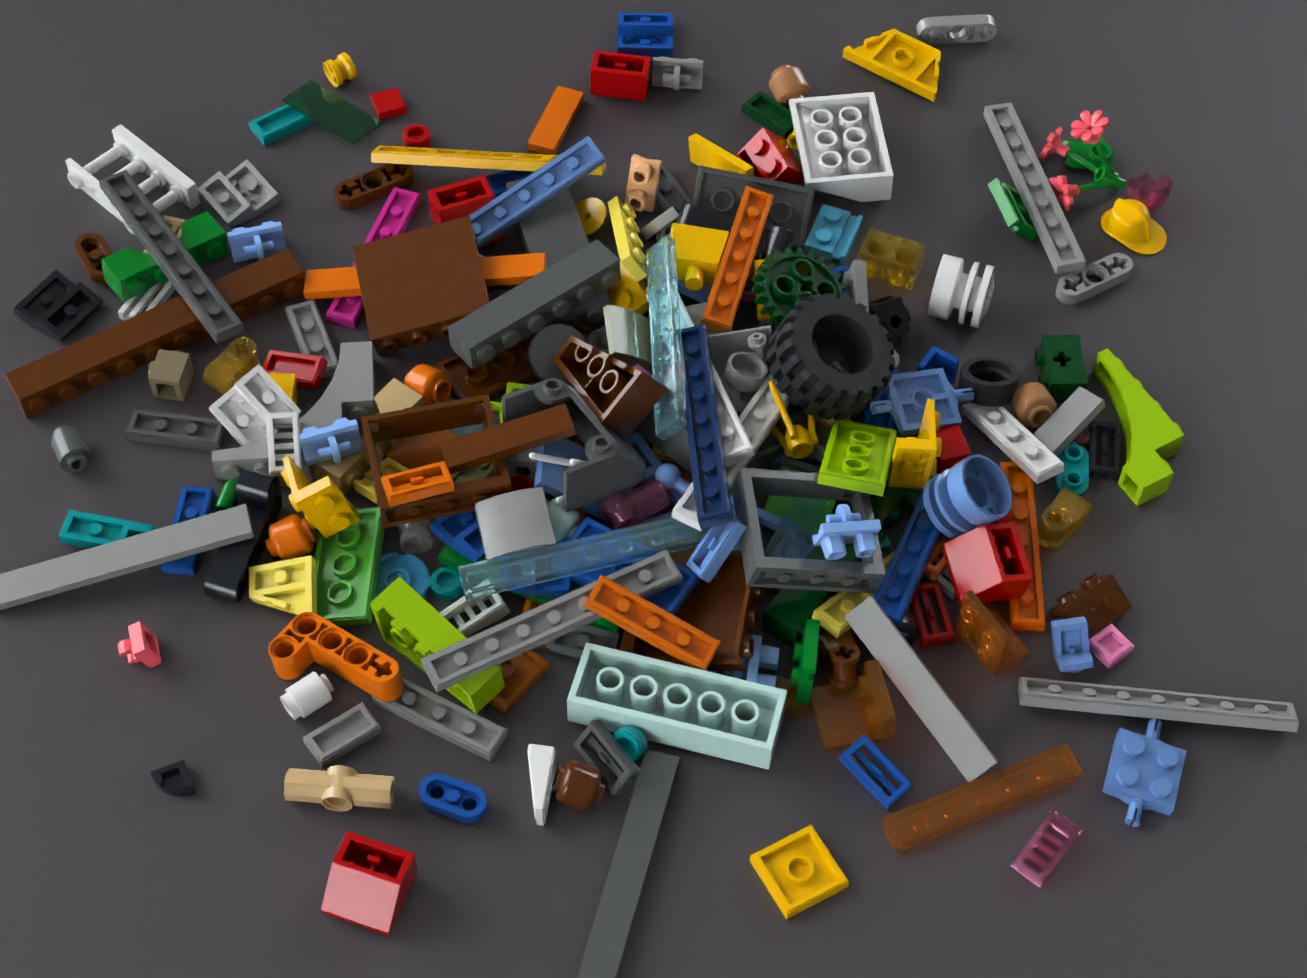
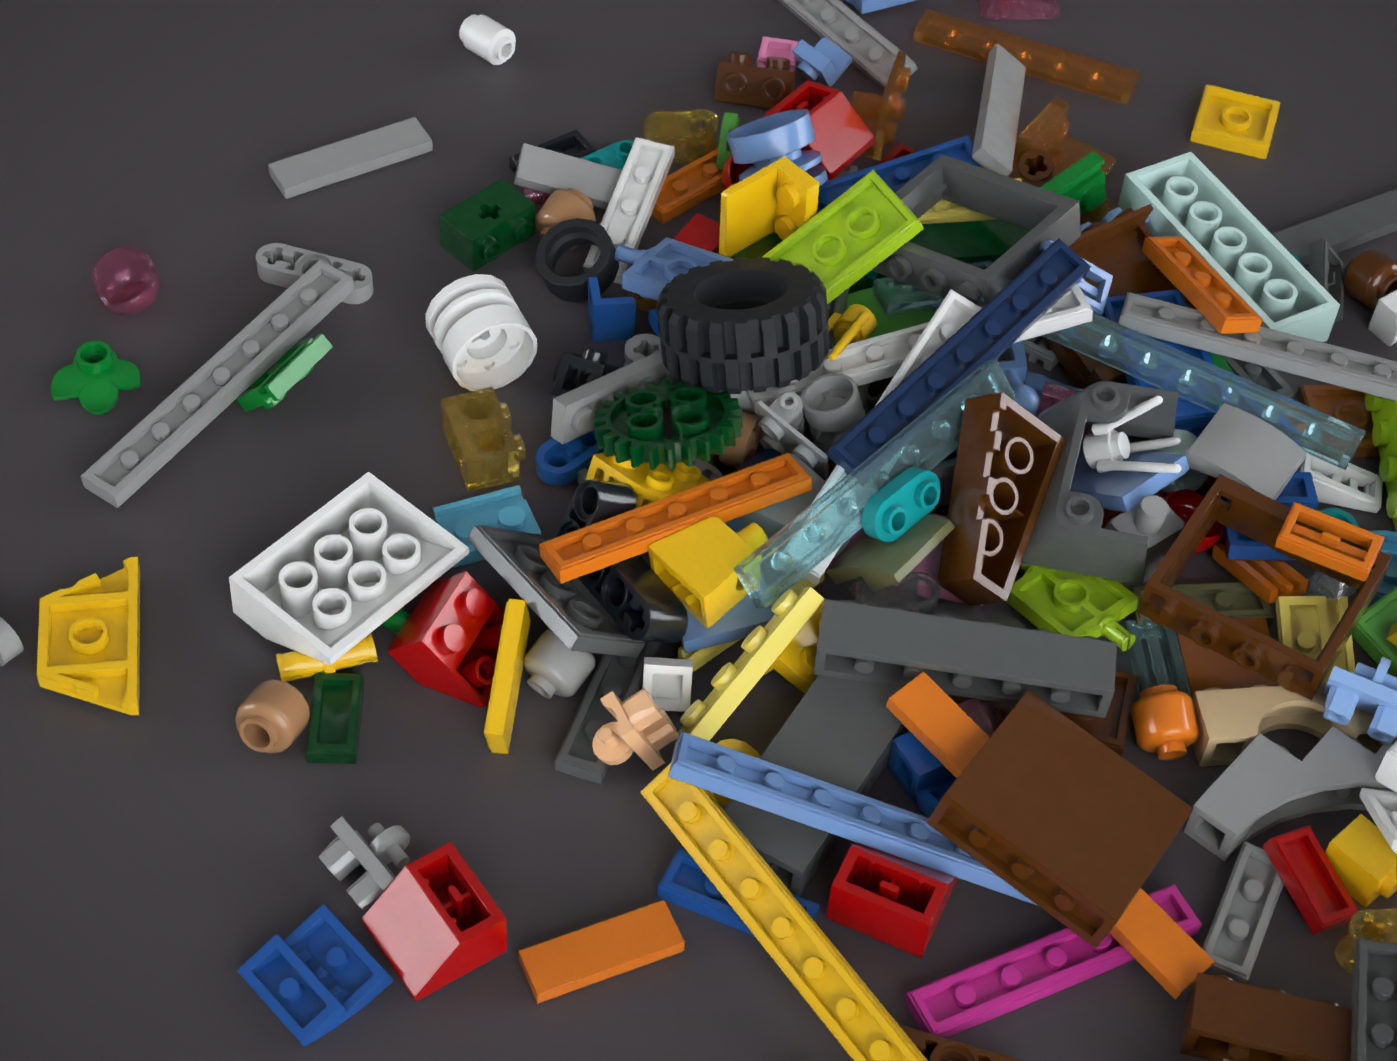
camera: 135 degrees left, 5 degrees down
reddish brown tile [440,404,576,474] -> none
light blue hips [812,504,882,560] -> none
blue tile [838,734,913,811] -> none
coral plant [1038,110,1126,213] -> none
lime arch [1092,348,1185,506] -> none
yellow piece [1101,198,1167,255] -> none
none -> light grey tile [268,117,433,199]
none -> white brick [459,15,516,65]
none -> bright green tile [716,112,740,169]
none -> teal plate [862,467,941,542]

